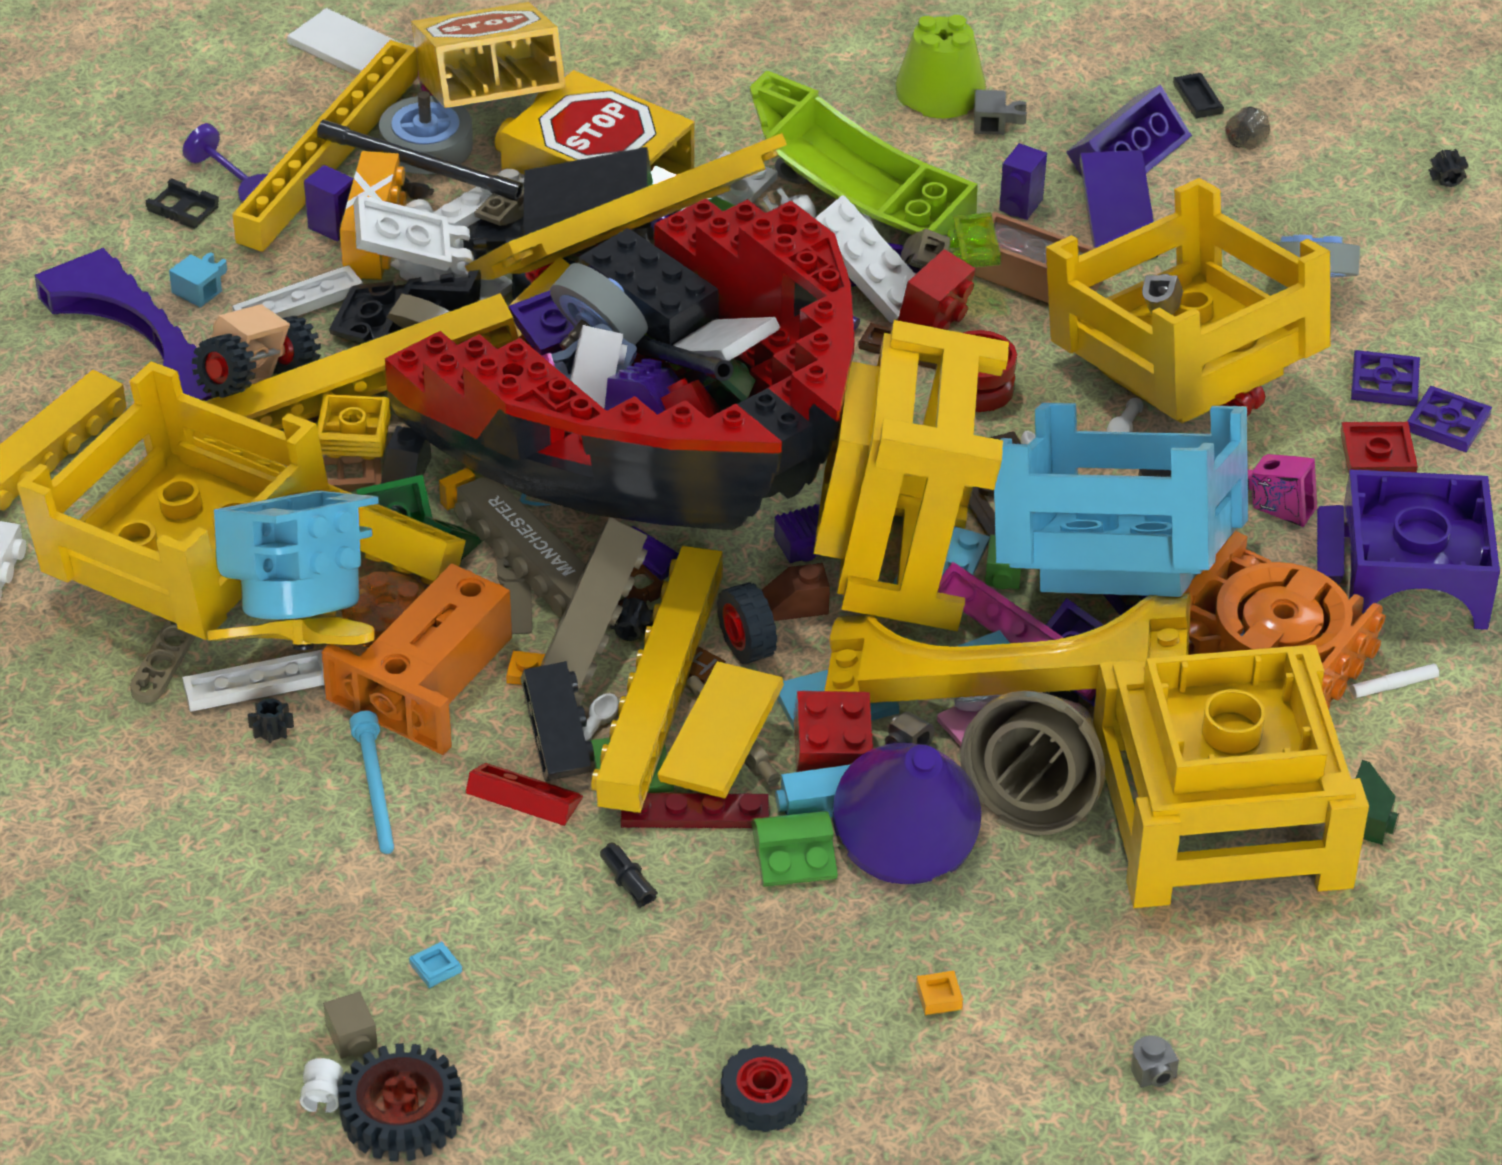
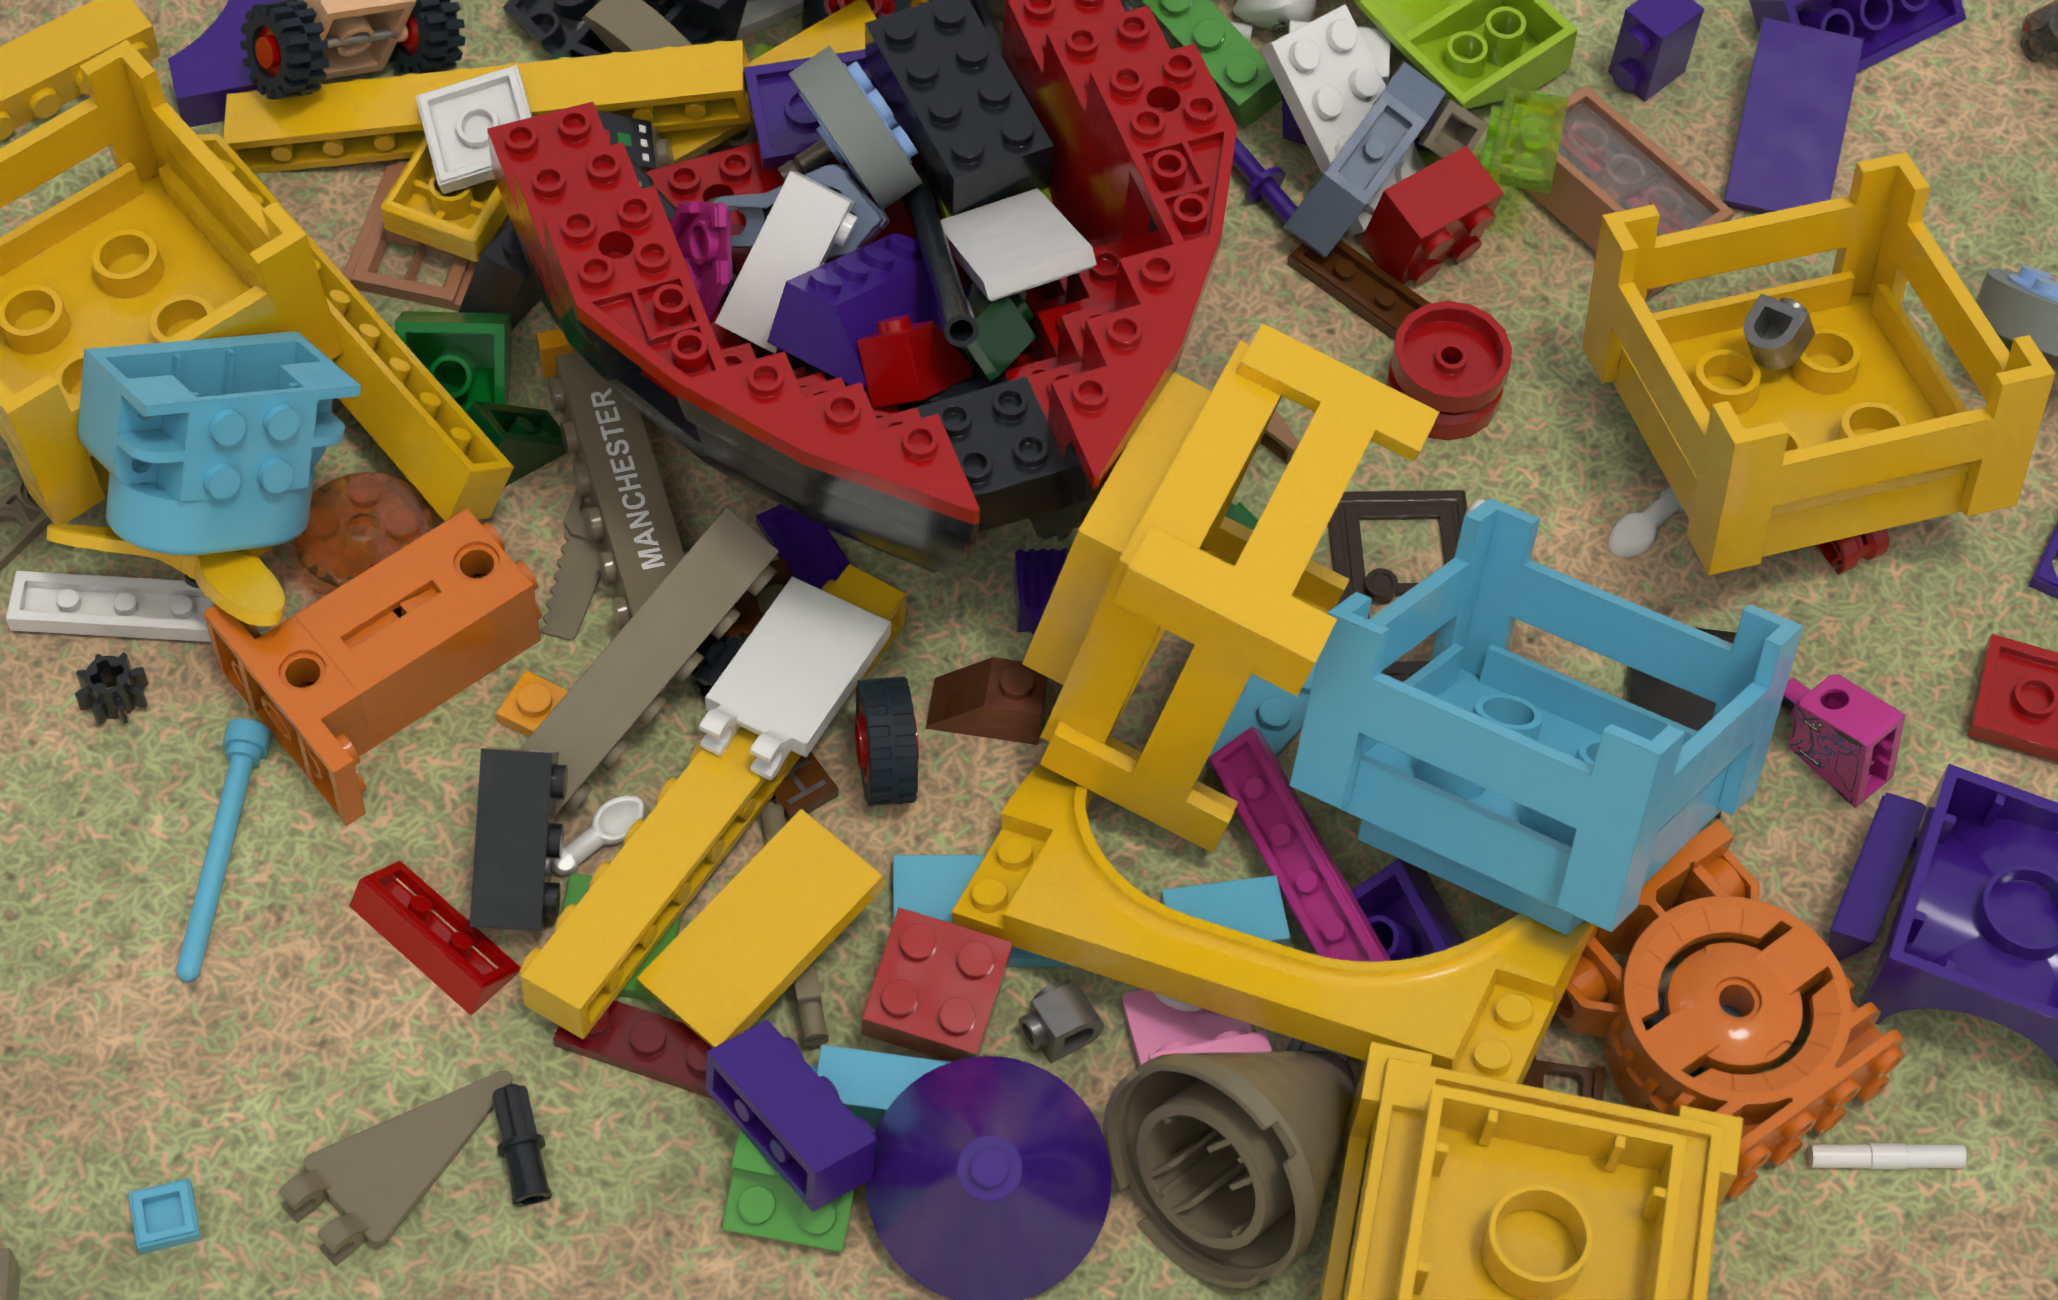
camera: 15 degrees right, 15 degrees up
none -> dark tan flag [279,1071,513,1267]
none -> white tile [415,65,533,194]
none -> white tile [699,577,891,780]
none -> dark purple brick [705,1019,877,1212]
none -> sand blue slope [1283,62,1446,259]

